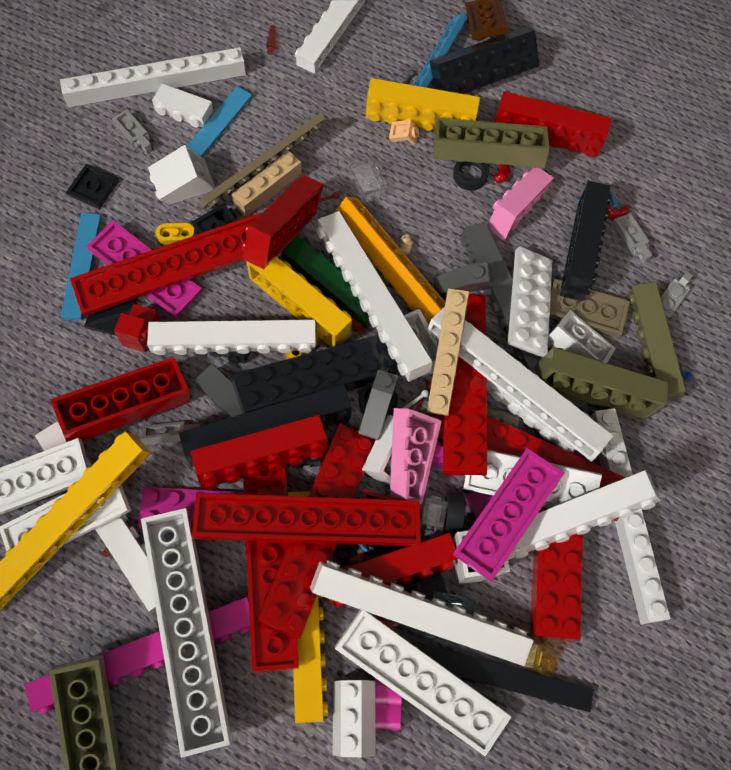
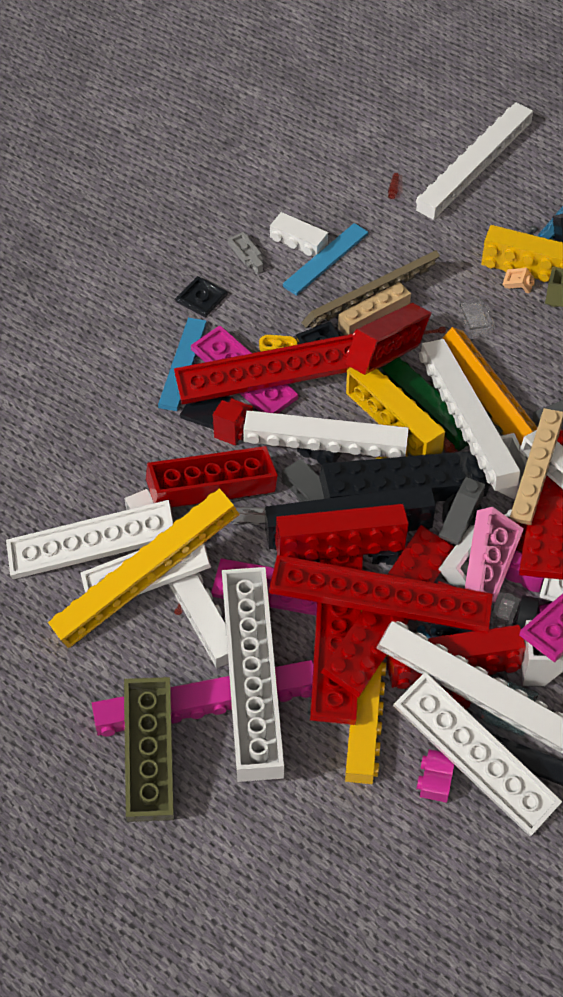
camera: 15 degrees right, 15 degrees down
white brick [60,47,246,107] -> none
white slope [148,145,216,205] -> none
white slope [332,680,376,758] -> none
tan arm [400,234,413,255] -> none

